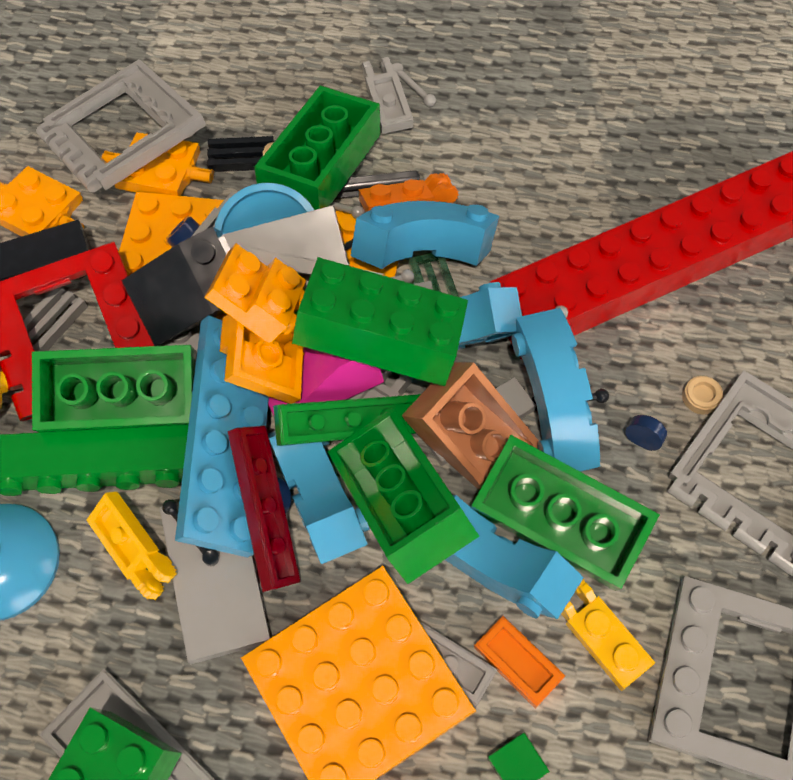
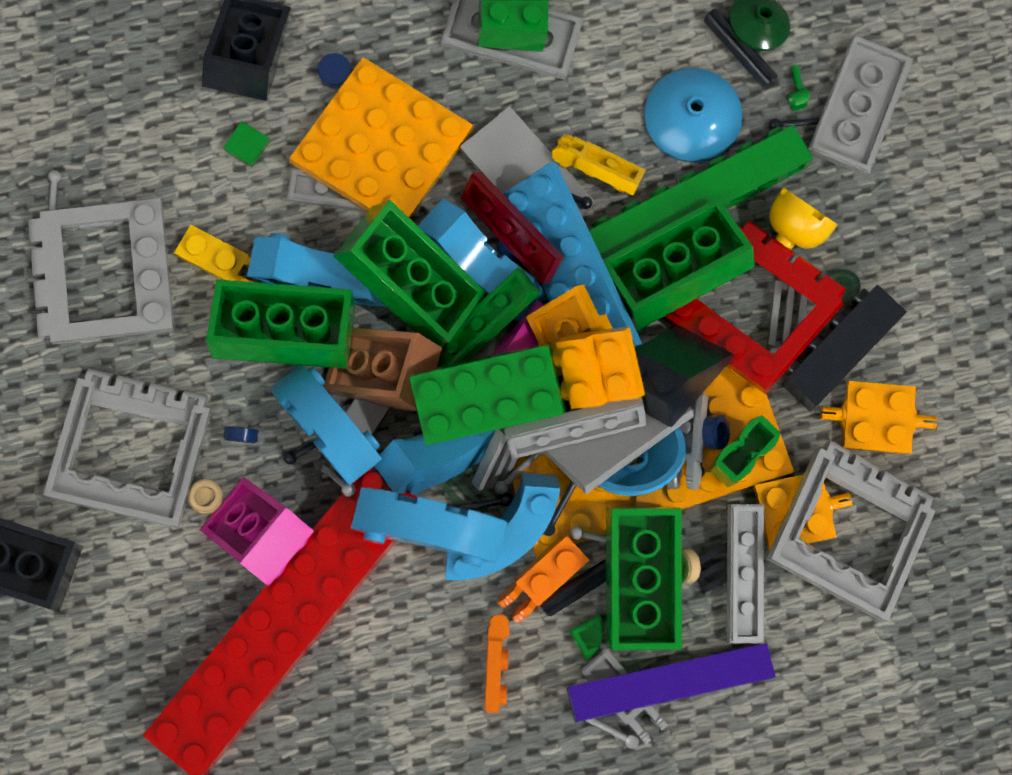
camera: 145 degrees right, 15 degrees up
orange tile [474,616,565,709] -> none
none -> dark pink slope [199,477,314,586]
none -> dark azure brick [351,487,507,567]
none -> black hinge [446,493,513,511]
none -> orange hinge [484,613,510,714]
none -> dark purple tile [566,643,776,723]
none -> green tile [569,614,603,661]
none -> green brick [710,416,781,488]
none -> light grey tile [727,504,764,643]

